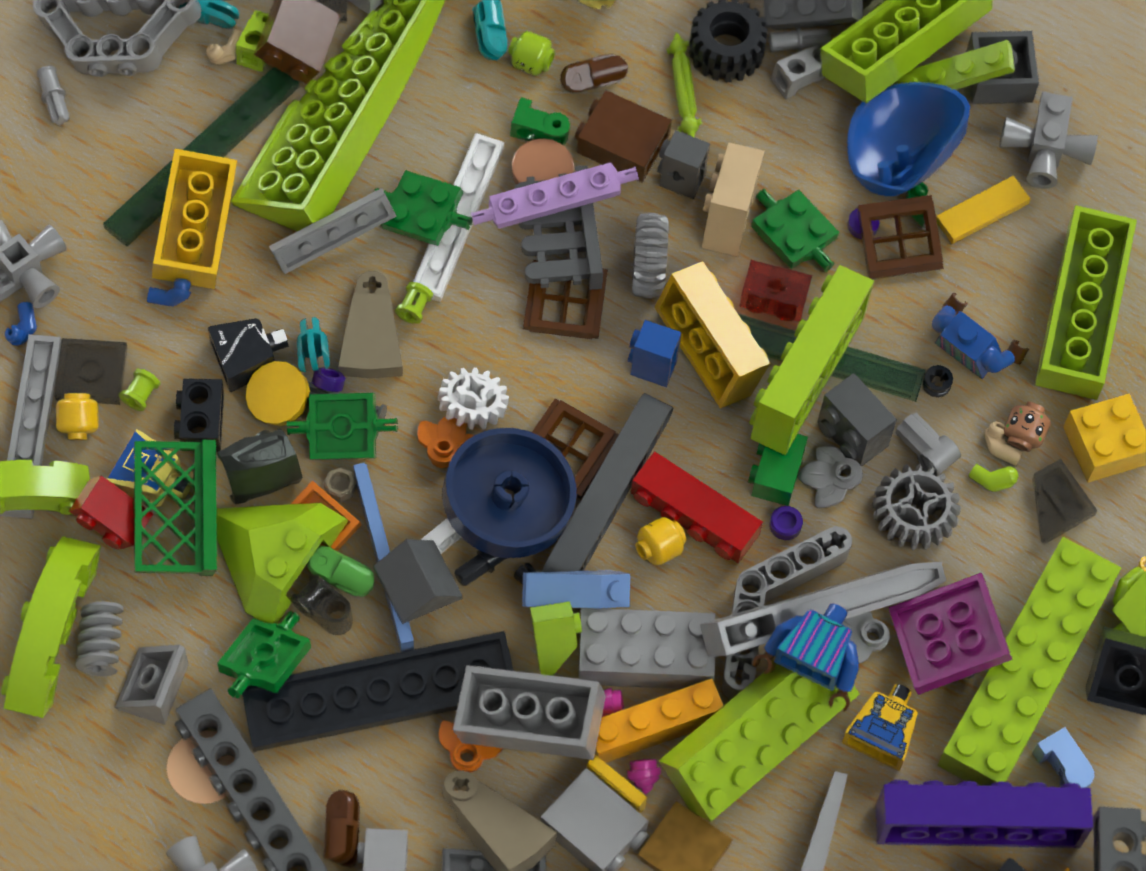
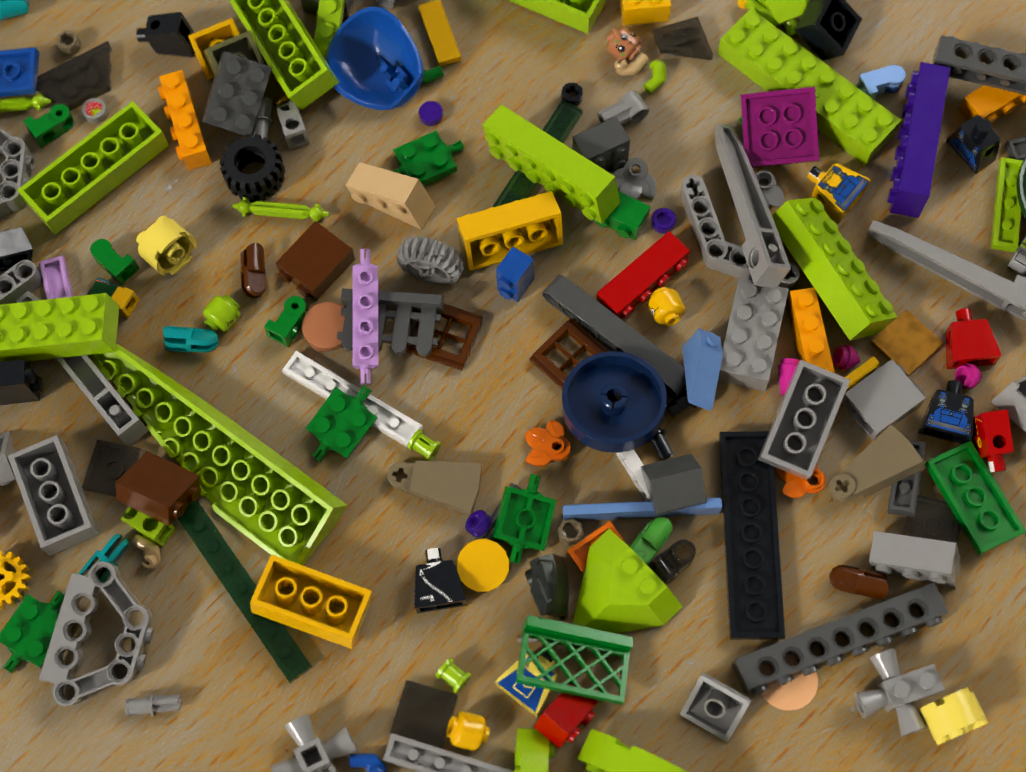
camera: 70 degrees left, 5 degrees up
light grey piece [75,602,124,676] -> none
blue arm [147,278,191,307] -> none
black brick [174,379,224,452] -> none
green plate [217,611,311,699] -> none
light grey tile [269,188,397,274] -> none
teal arm [296,317,330,372] -> none
white gear [437,367,509,430] -> none
lime slope [530,601,582,676] -> none
dark grey brick [657,130,710,199] -> none
clear red brick [739,260,812,322] -> none
blue torso [752,603,859,712] -> none
reddish brown piece [857,195,944,279] -> none
light grey gear [872,464,961,550] -> none
blue torso [932,293,1029,379] -> none

